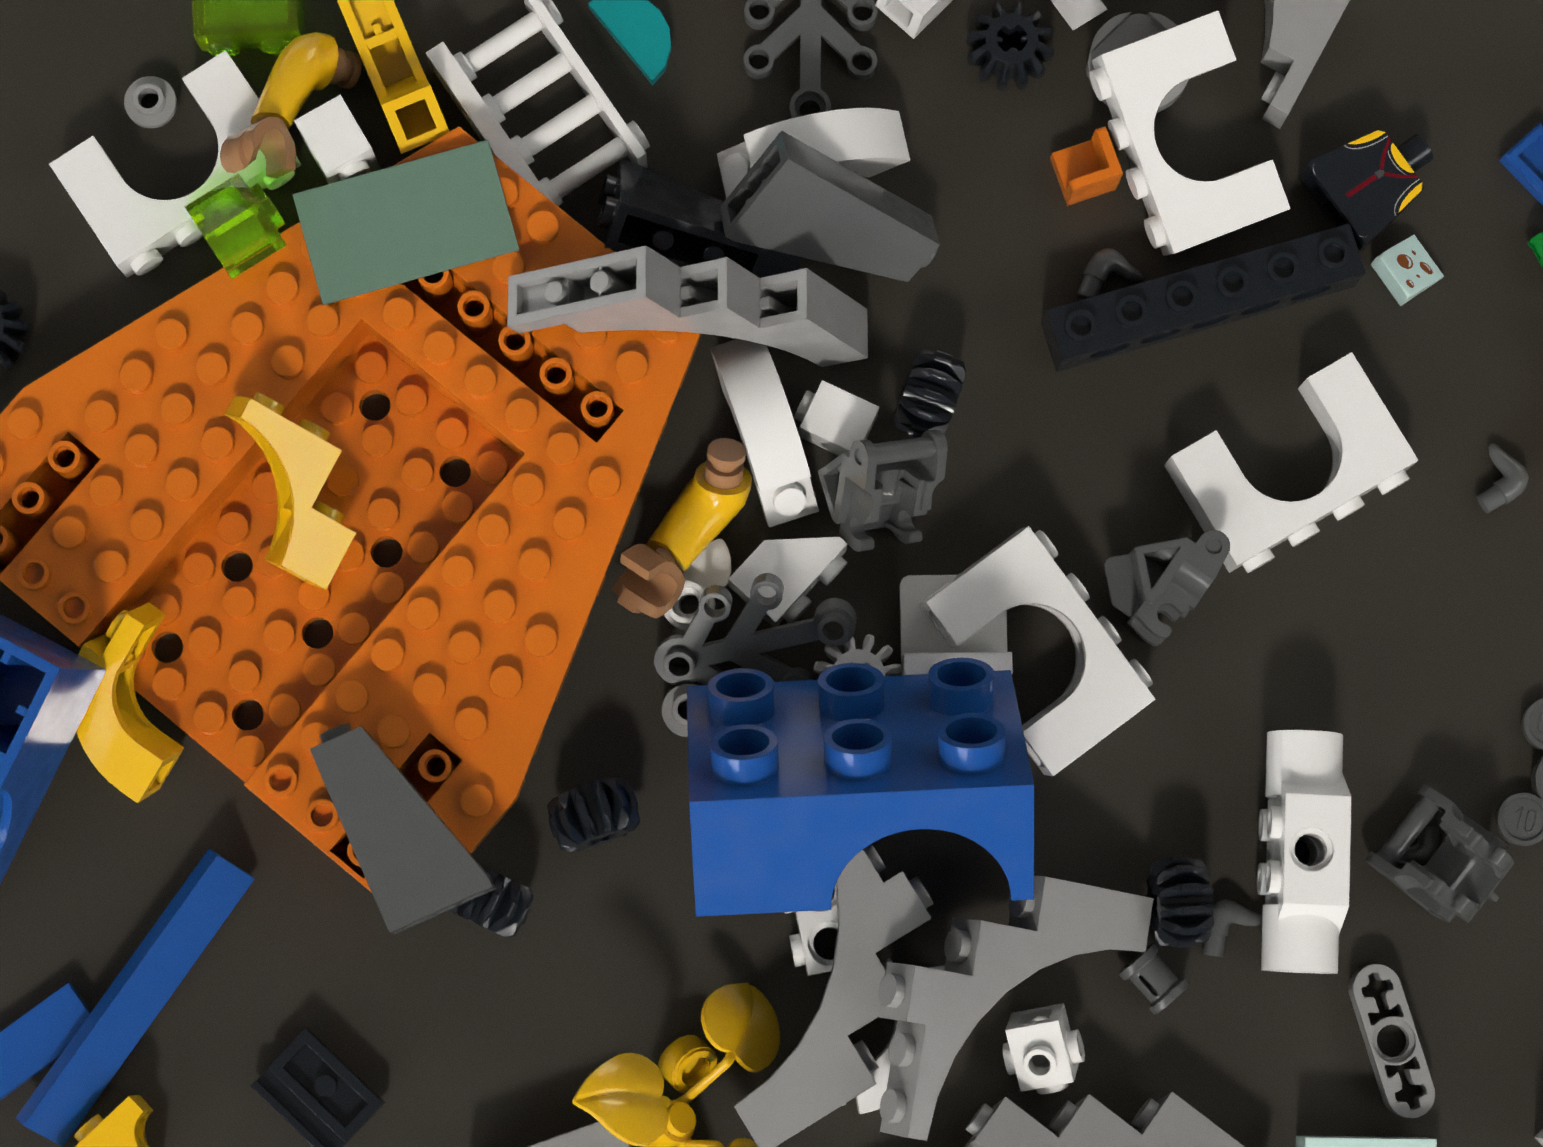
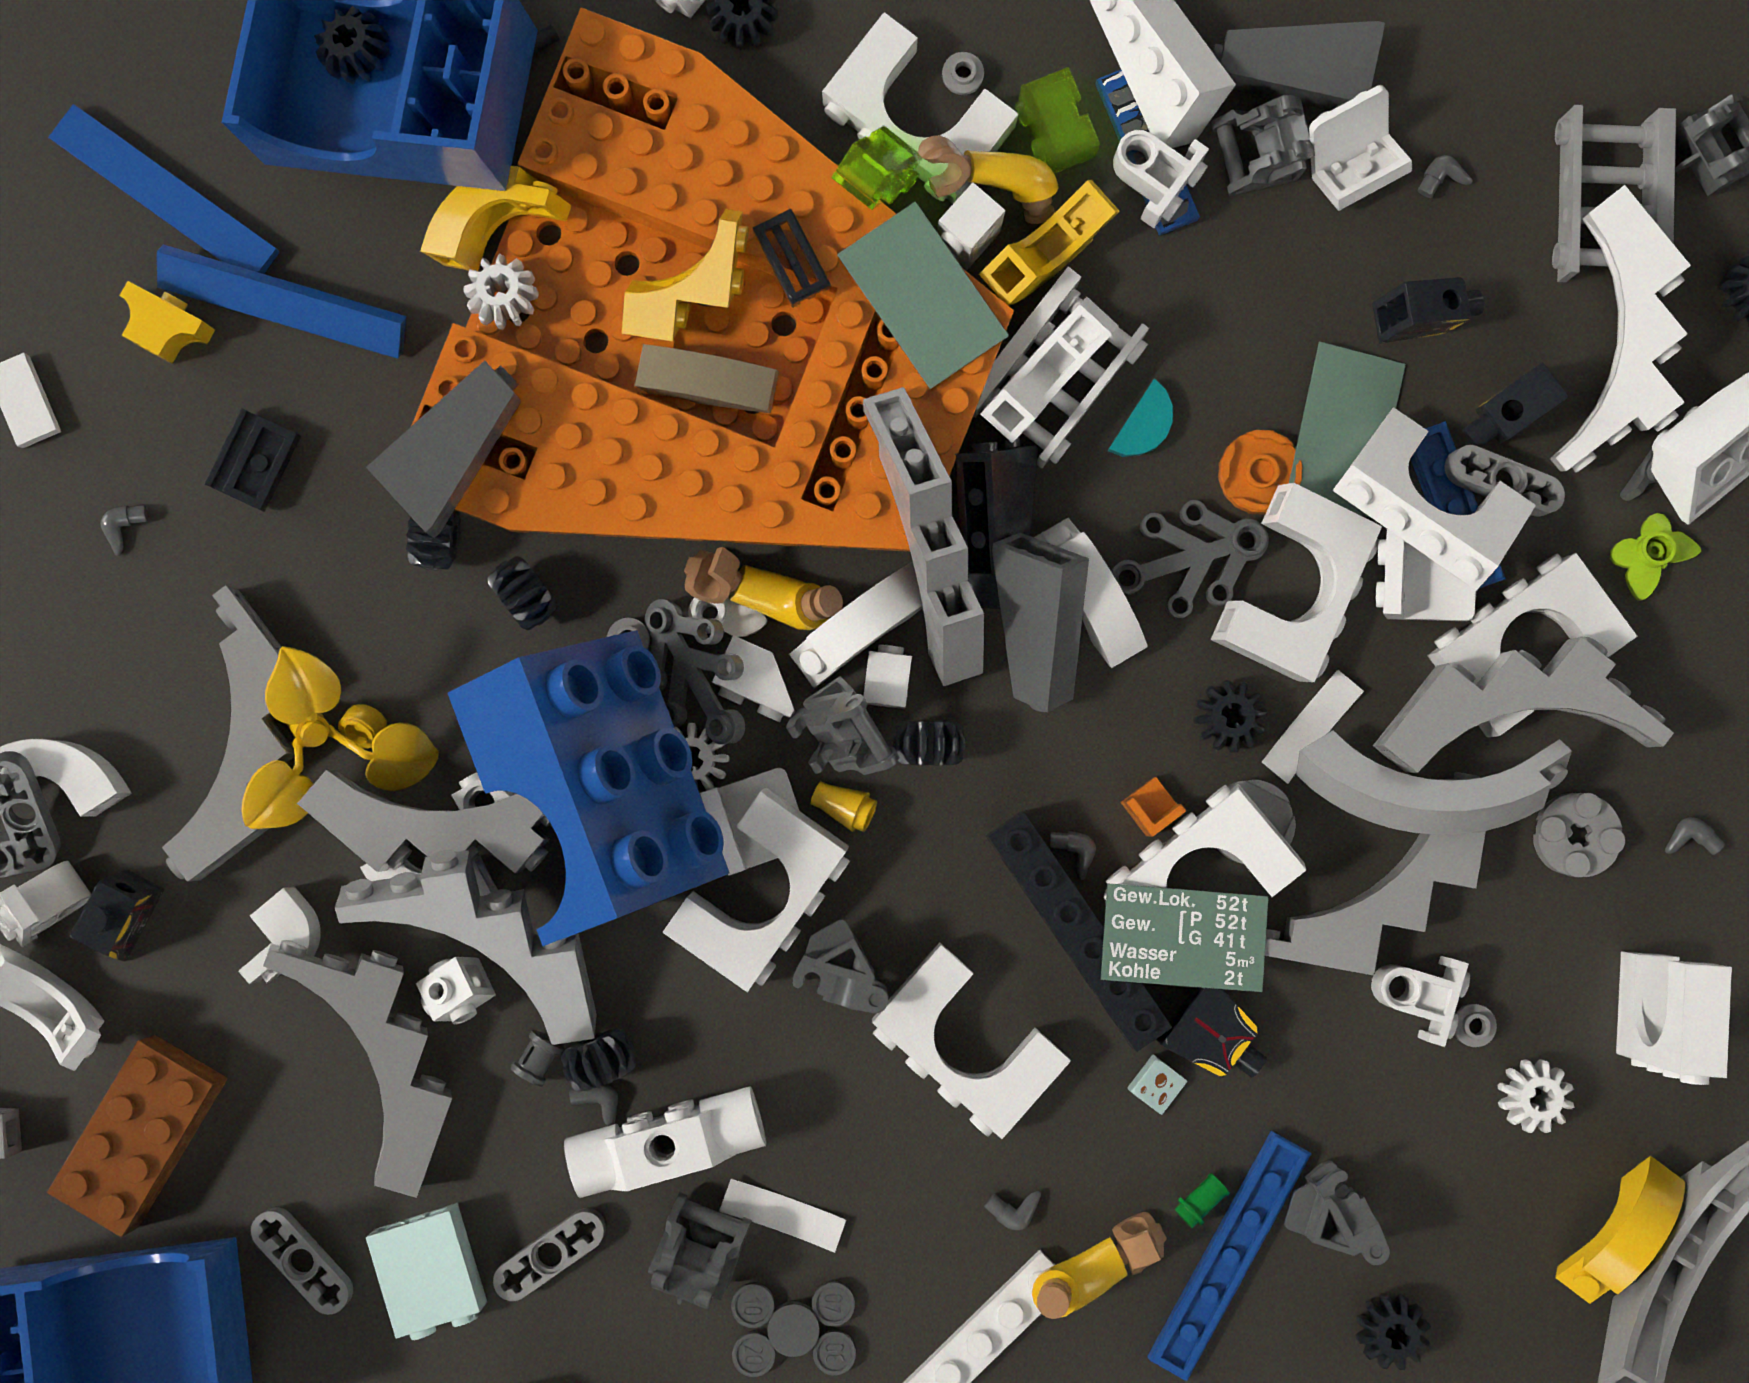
camera: 70 degrees right, 5 degrees up
none -> white gear [464,253,539,330]
none -> dark tan slope [634,344,779,413]
none -> white sticker [719,1179,846,1253]
none -> black tile [753,209,831,308]
none -> yellow cone [811,781,877,832]
none -> white arch [981,297,1119,443]
none -> sand green sticker [1101,883,1268,992]

